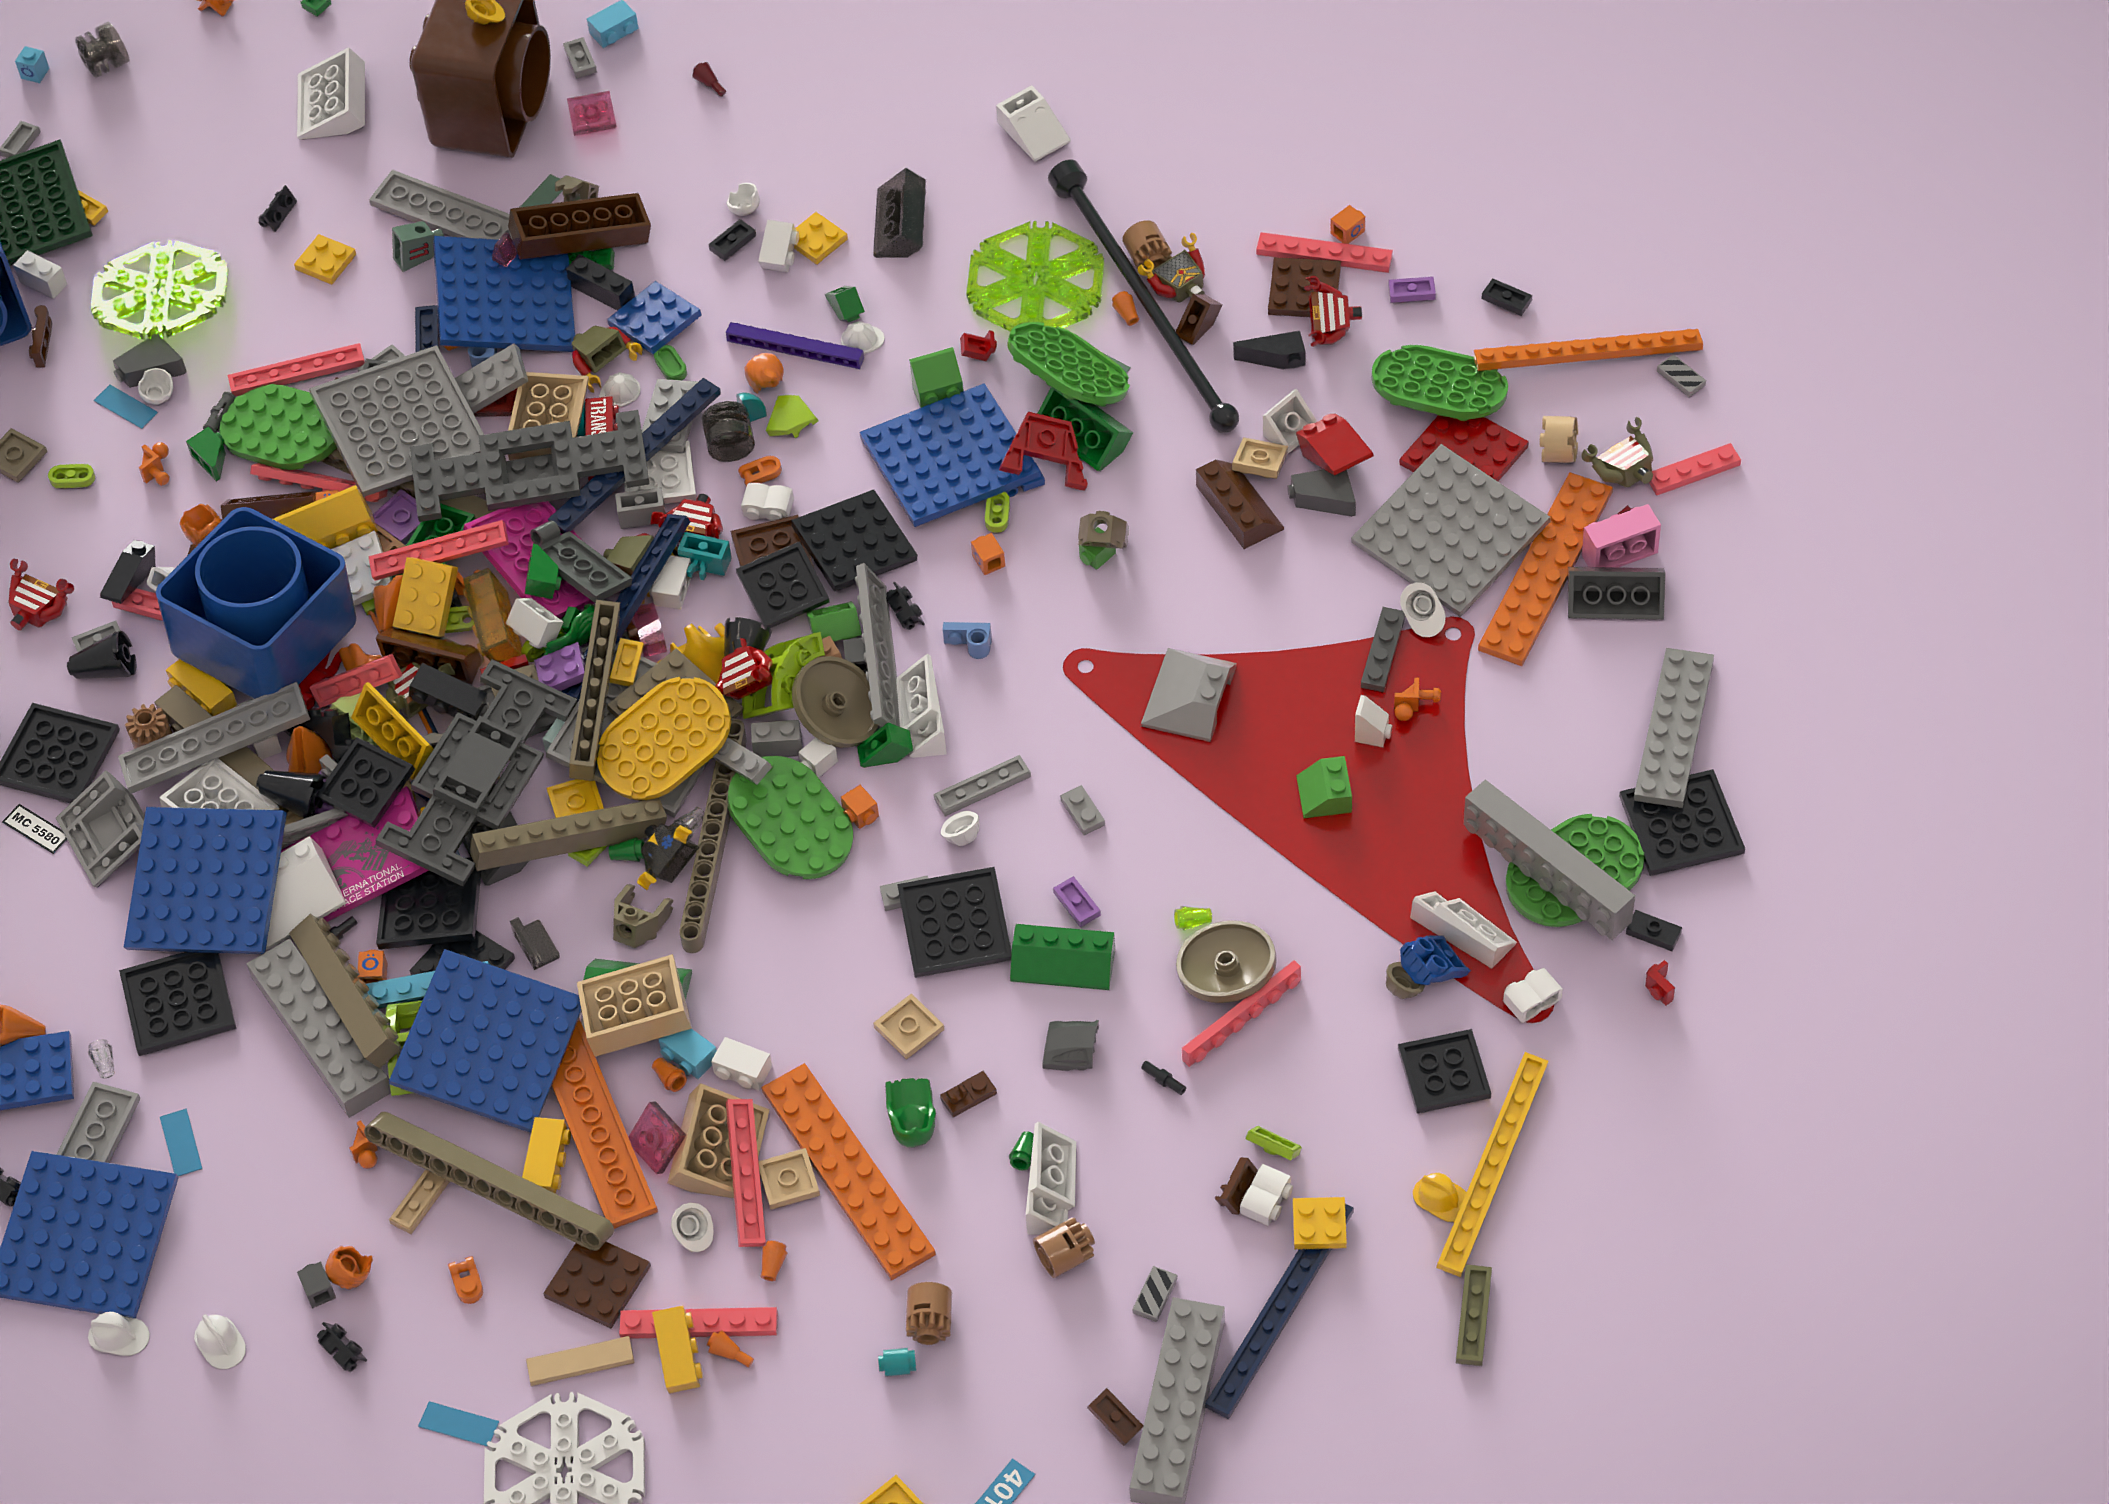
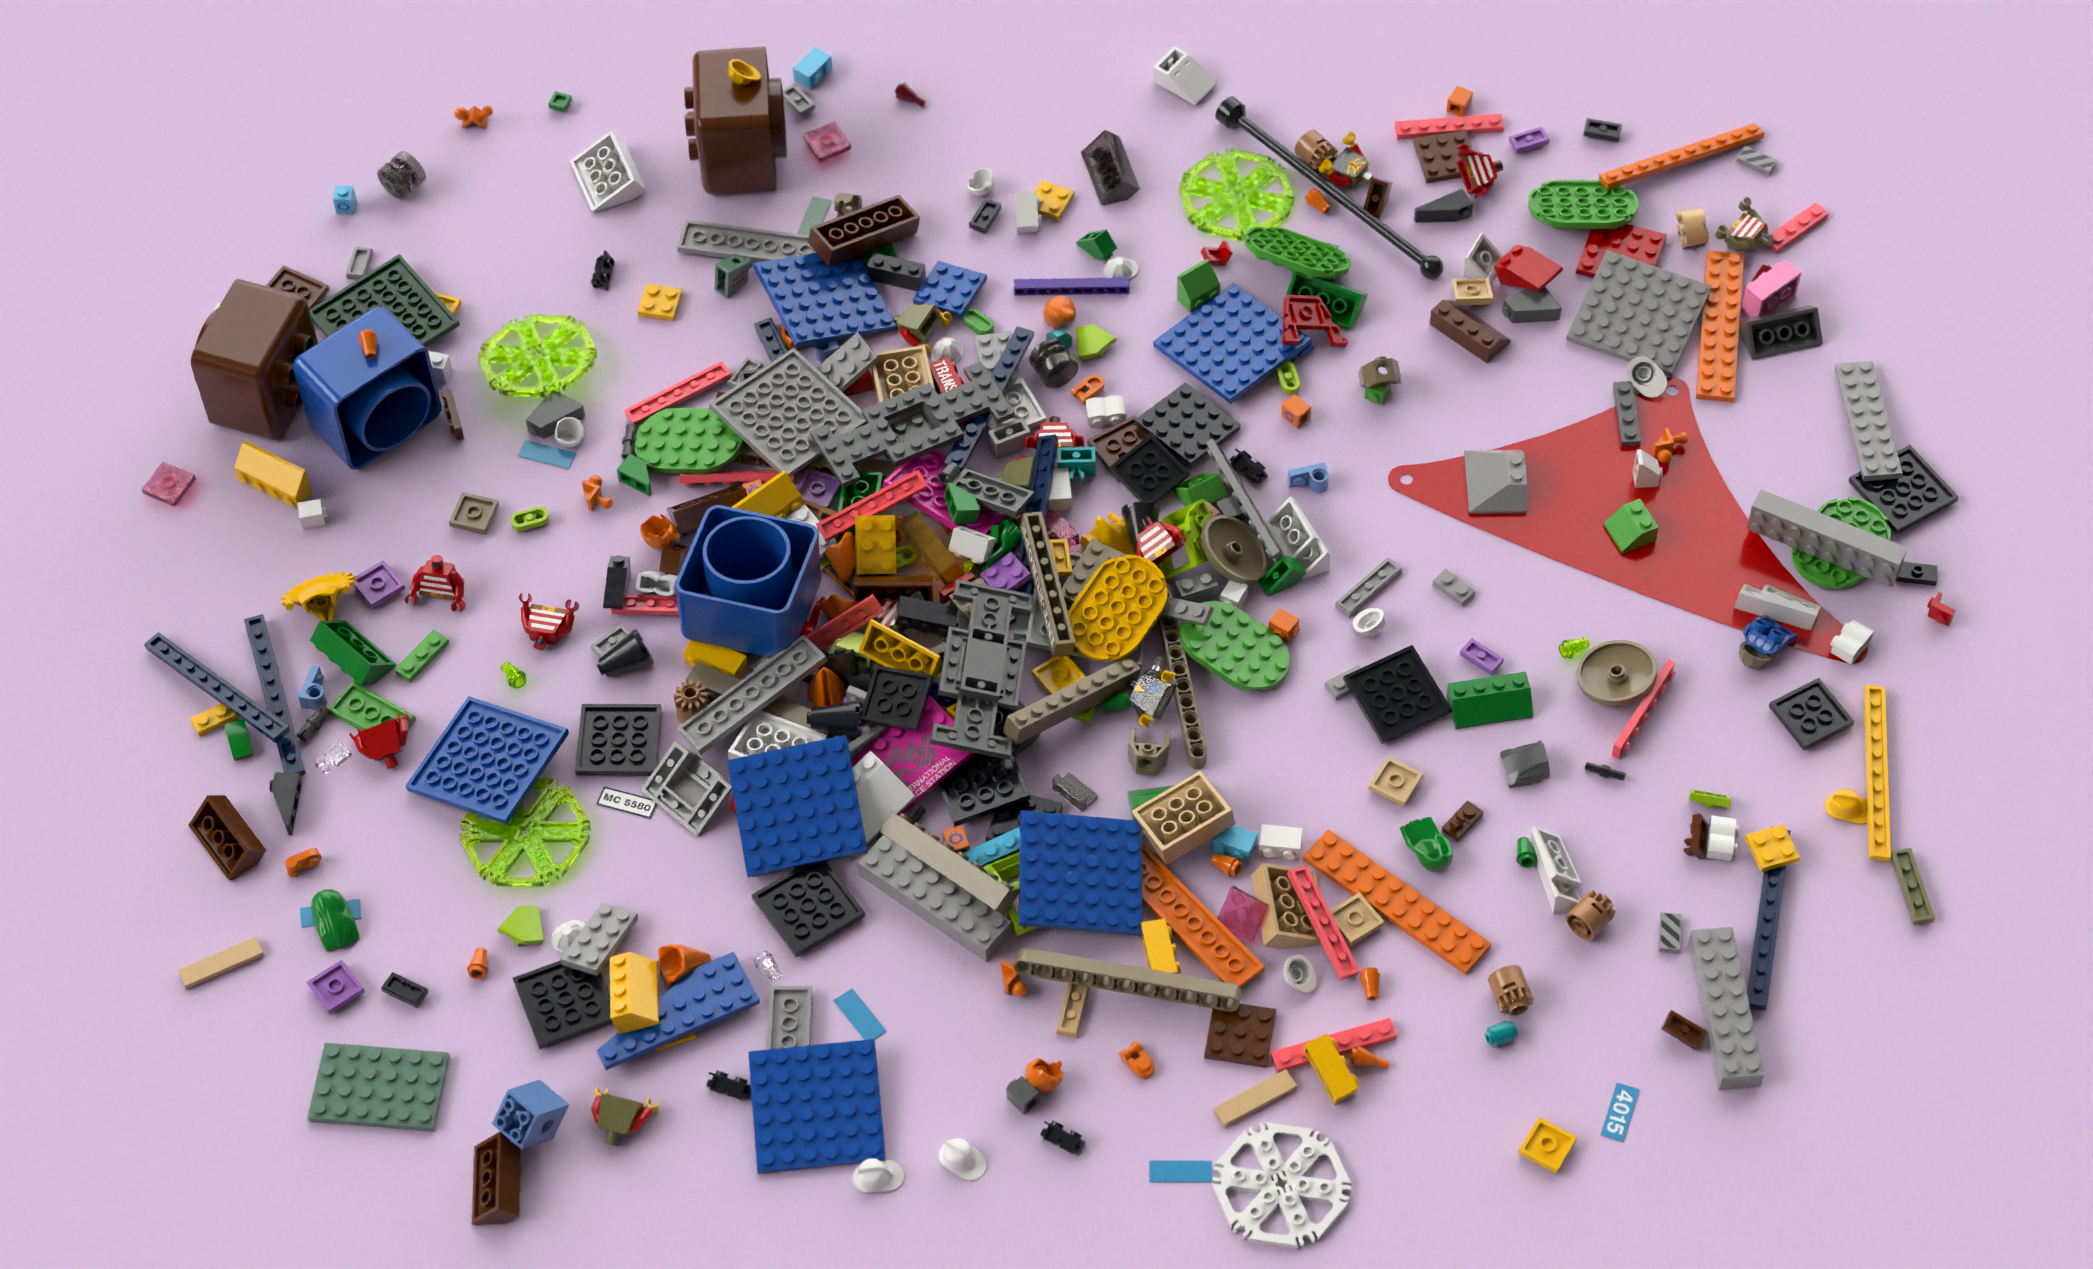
camera: 20 degrees left, 0 degrees up
clear pink slope [492,232,517,267] -> none

